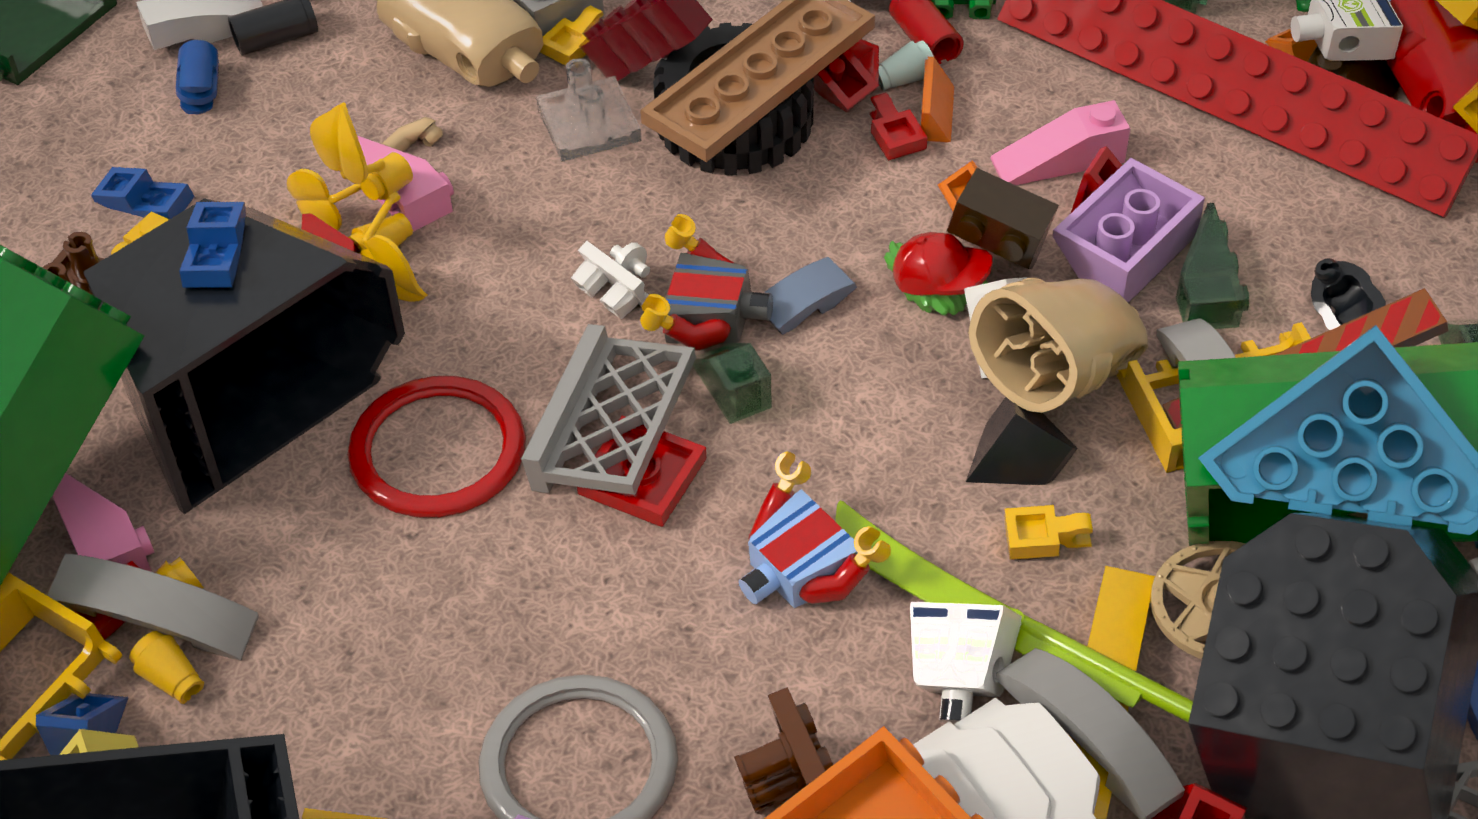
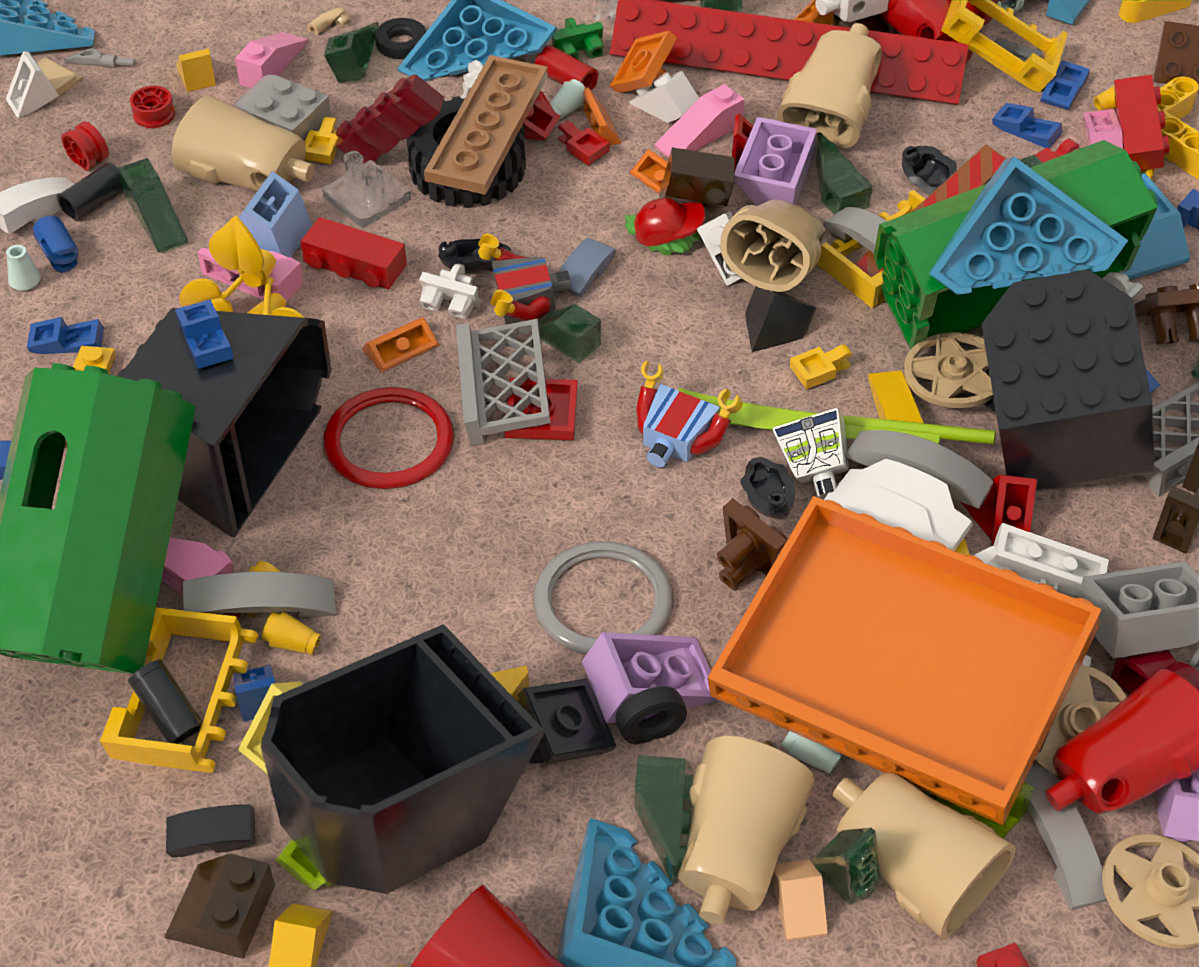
camera: 25 degrees left, 0 degrees up
none -> light aqua cone [6,245,41,291]
none -> clear green slope [118,157,188,253]
none -> light blue slope [239,171,312,257]
none -> red brick [301,217,407,290]
none -> orange slope [362,316,439,373]
none -> black arm [438,239,511,273]
none -> orange tile [609,31,677,93]
none -> white slope [629,71,699,123]
none -> black arm [740,457,795,518]
none -> tan torso [777,23,882,149]

